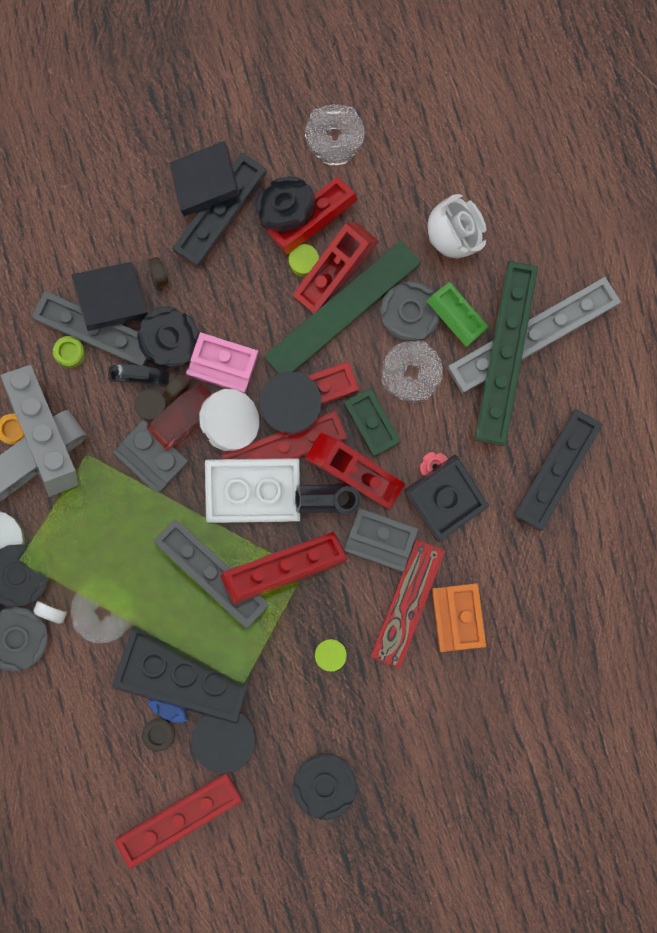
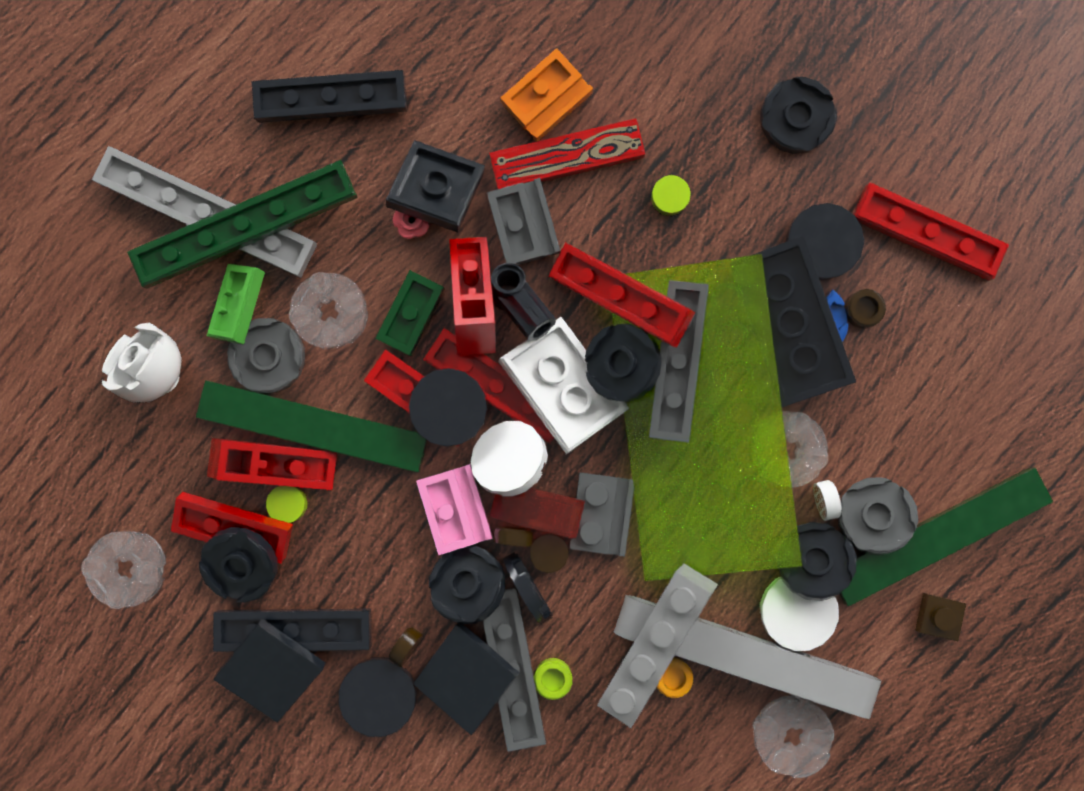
camera: 120 degrees left, 5 degrees up
none -> black tile [339,657,417,737]
none -> black tile [585,324,662,402]

